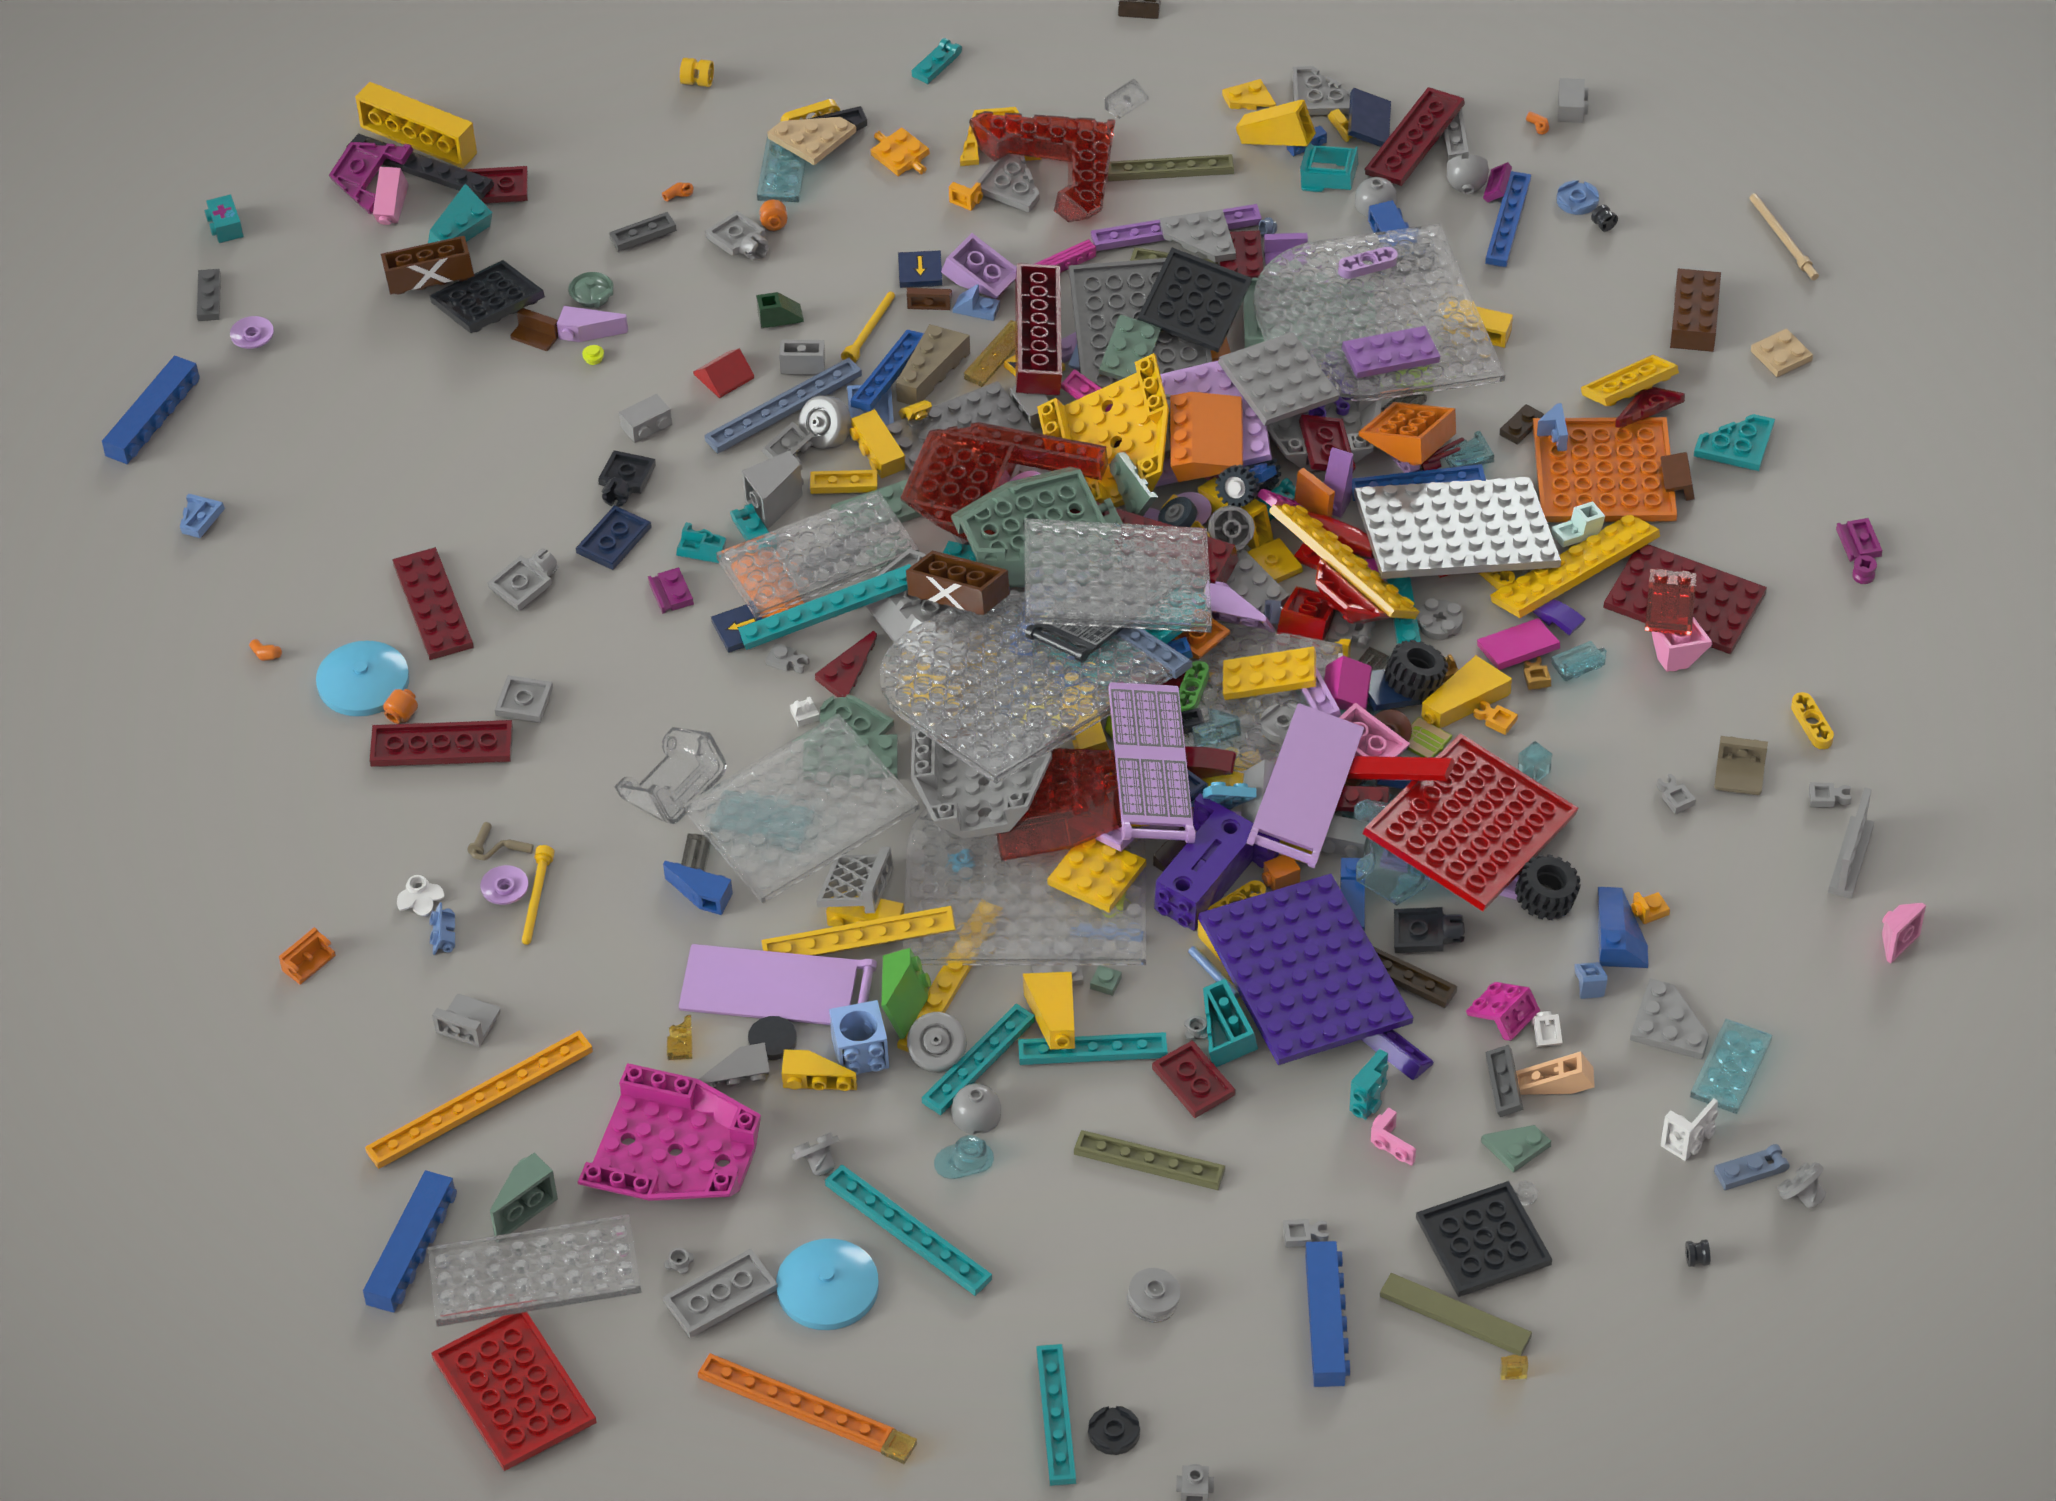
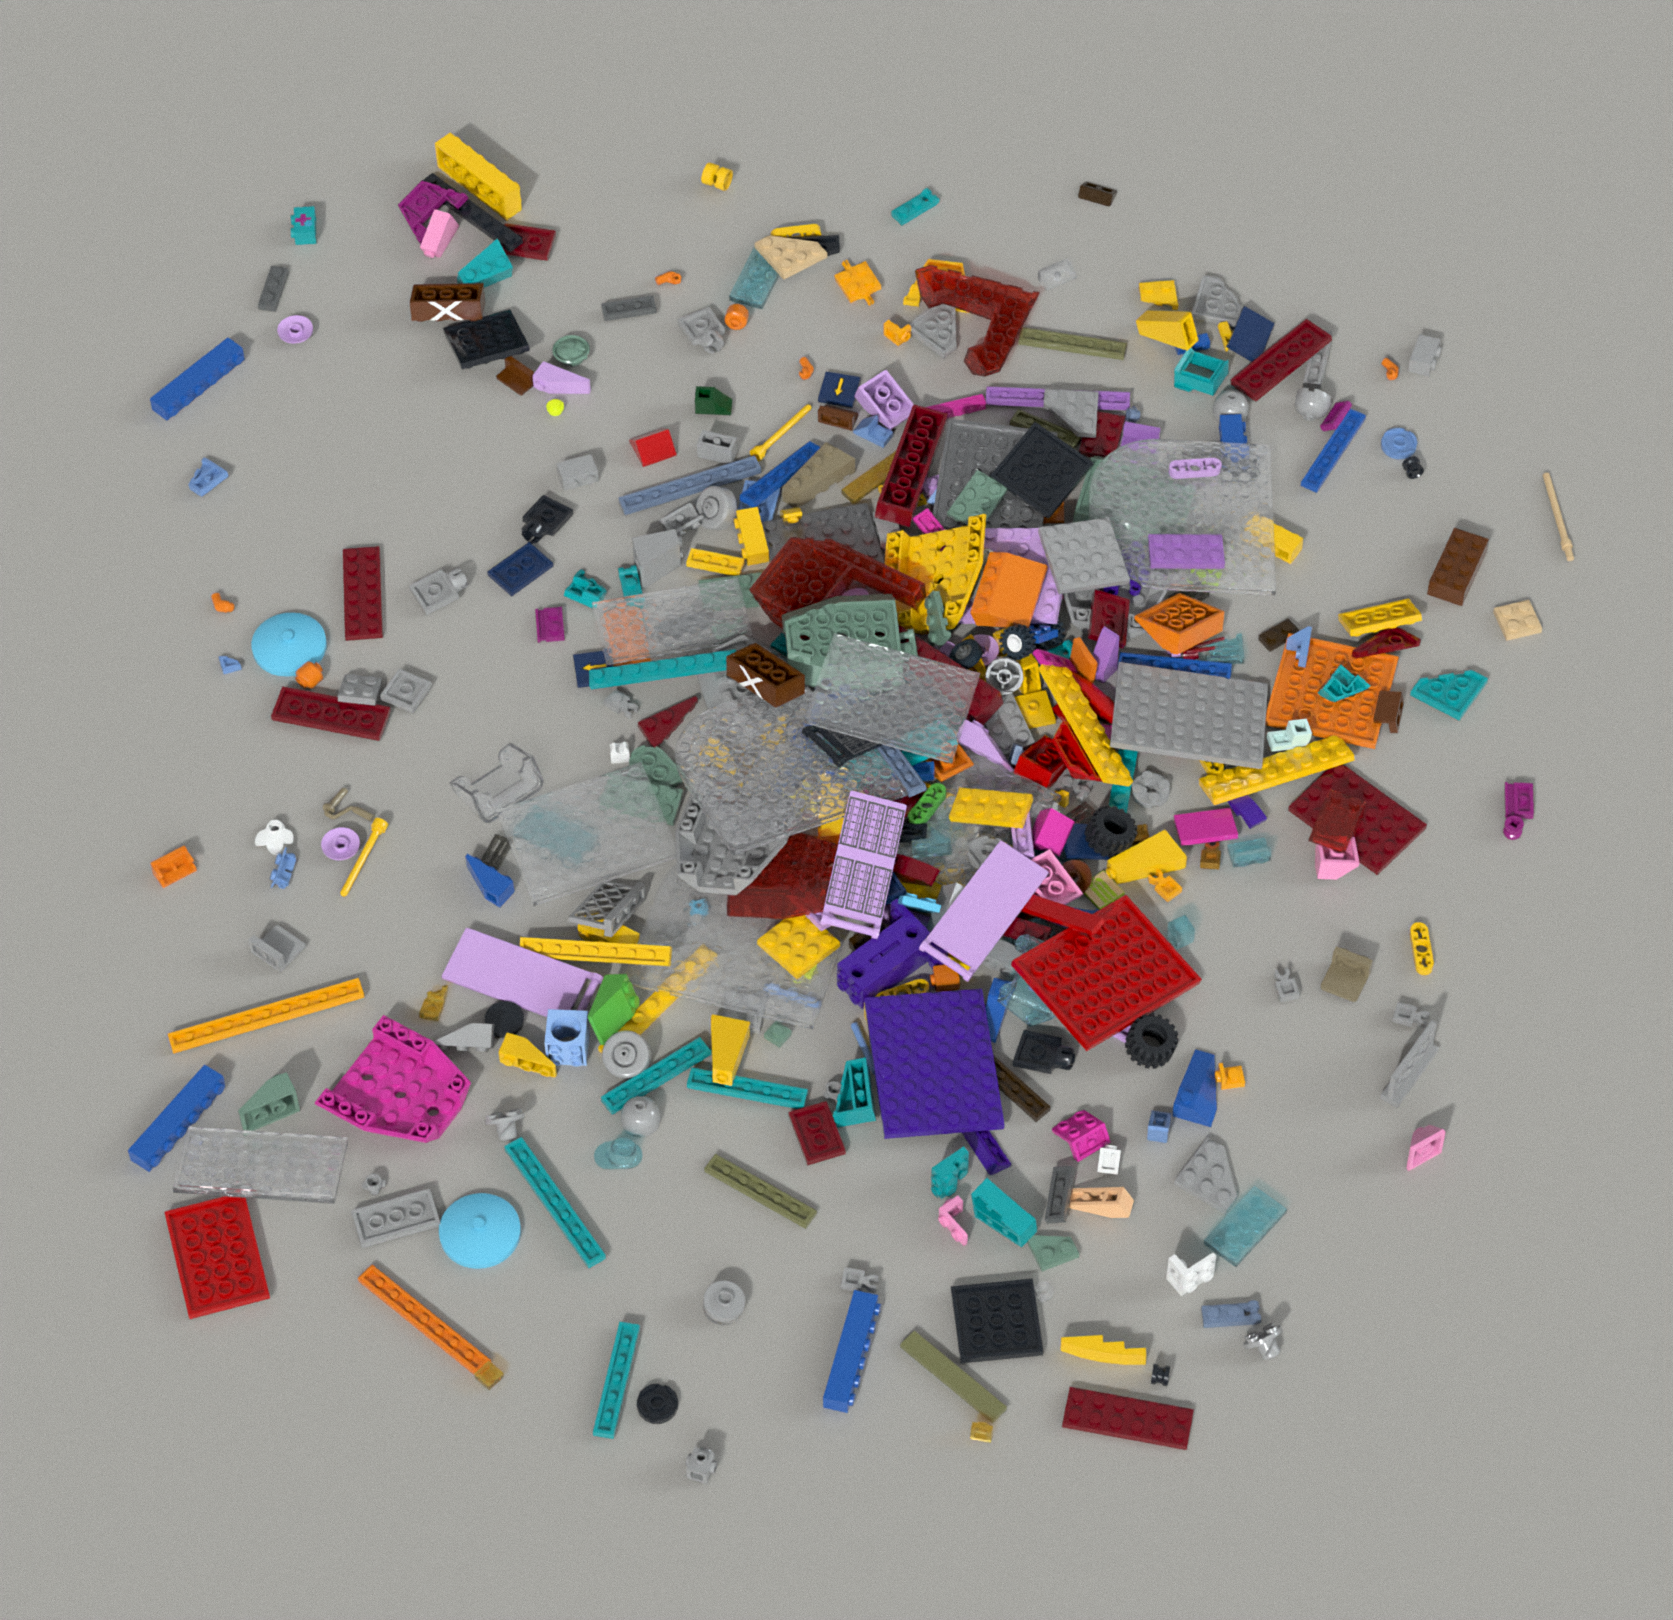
camera: 15 degrees right, 5 degrees up
none -> medium blue tile [218,656,242,674]
none -> light grey plate [338,674,382,706]
none -> orange arm [799,357,814,380]
none -> teal wedge [971,1178,1037,1248]
none -> yellow slope [1060,1335,1146,1365]
none -> dark red plate [1062,1387,1194,1450]
none -> teal slope [1317,665,1371,702]

